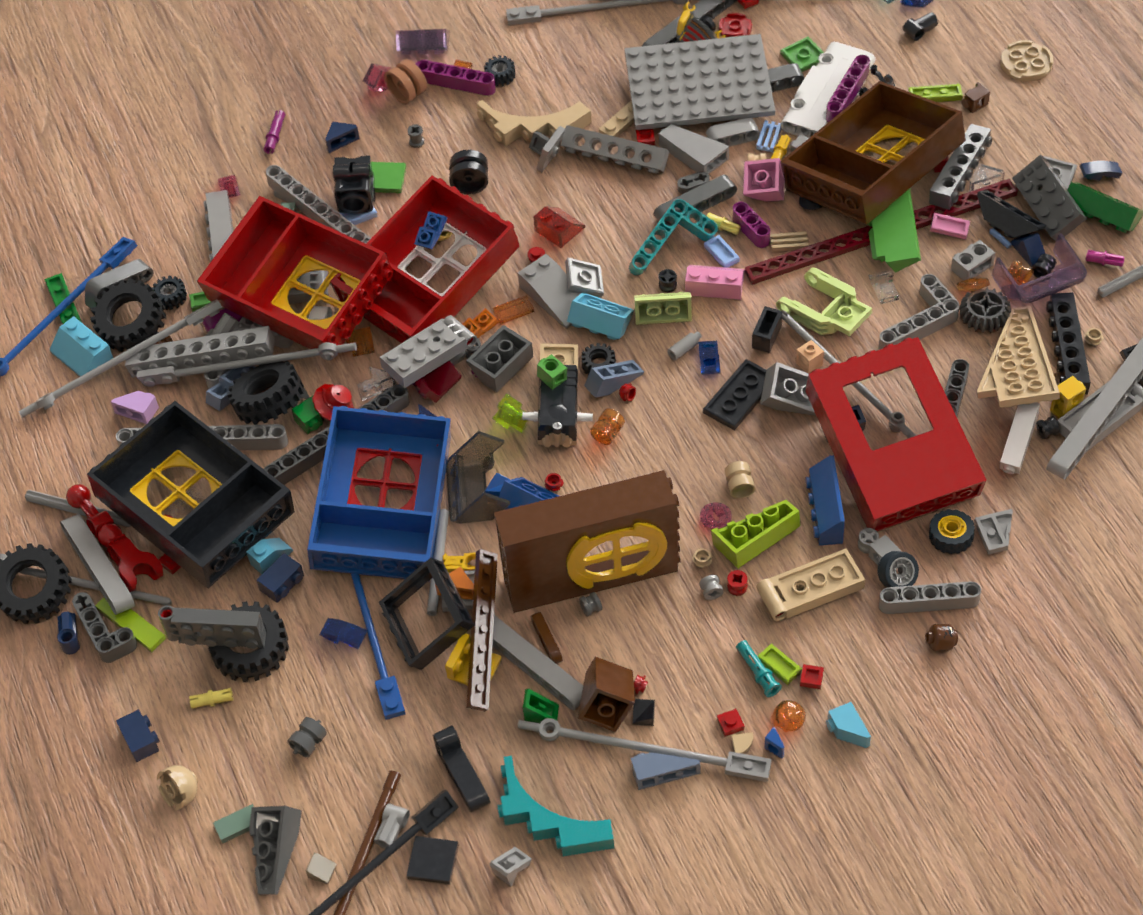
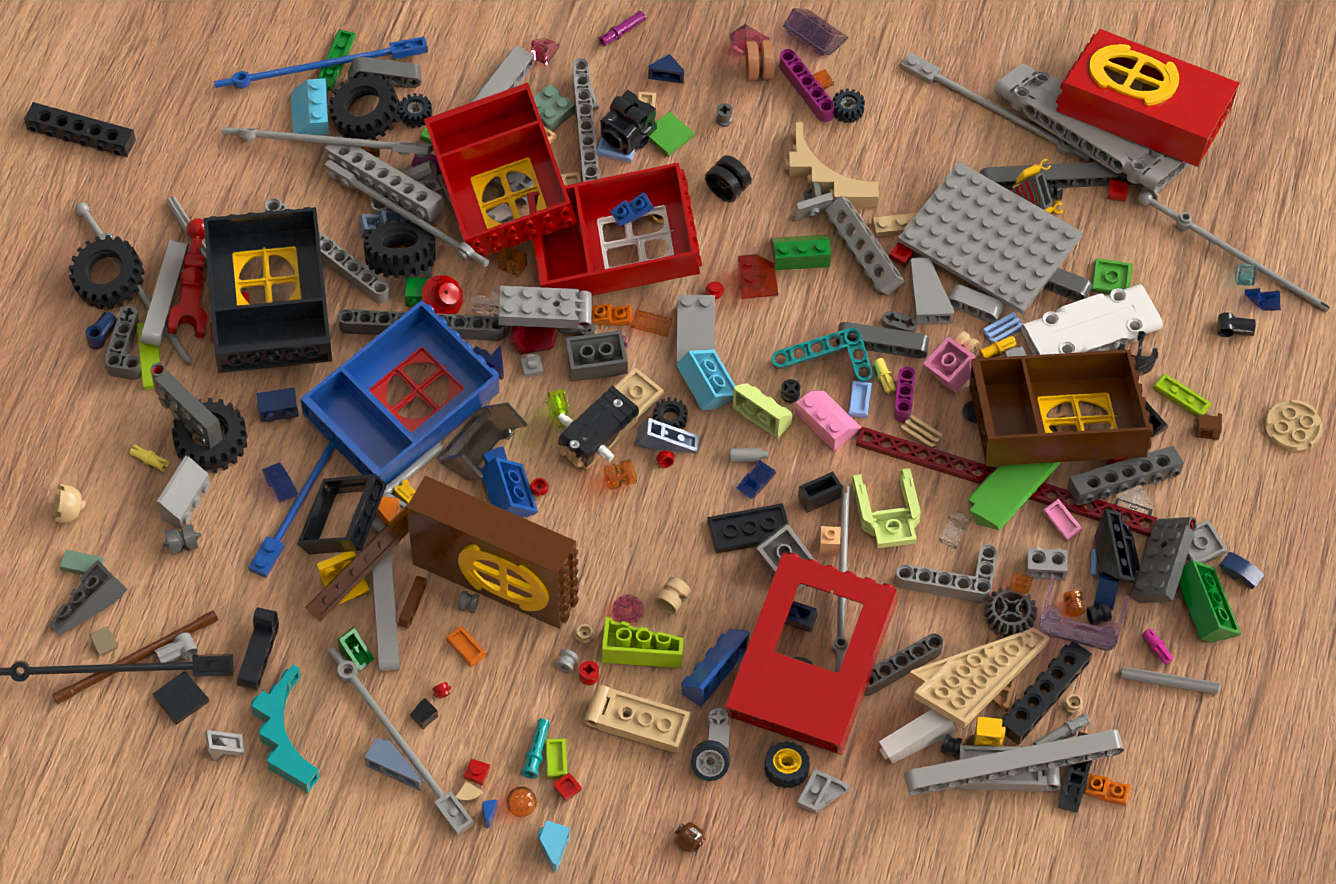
camera: 35 degrees right, 5 degrees up
lavender slope [111,391,159,424] -> none
dark blue brick [116,709,160,763] -> none
medium azure slope [247,538,293,574] -> none
bright green brick [537,354,567,390] -> none
light grey tile [565,258,604,297] -> none
reddish brown slope [578,656,635,732] -> none
red tile [718,13,752,38] -> none
magenta beam [826,54,870,122] -> none
light grey beam [879,581,981,614] -> none
none -> light grey slope [157,456,211,529]
none -> orange tile [446,626,486,667]
none -> light grey tile [521,354,543,378]
none -> green slope [771,234,831,270]
none -> light grey pin [1033,713,1090,745]

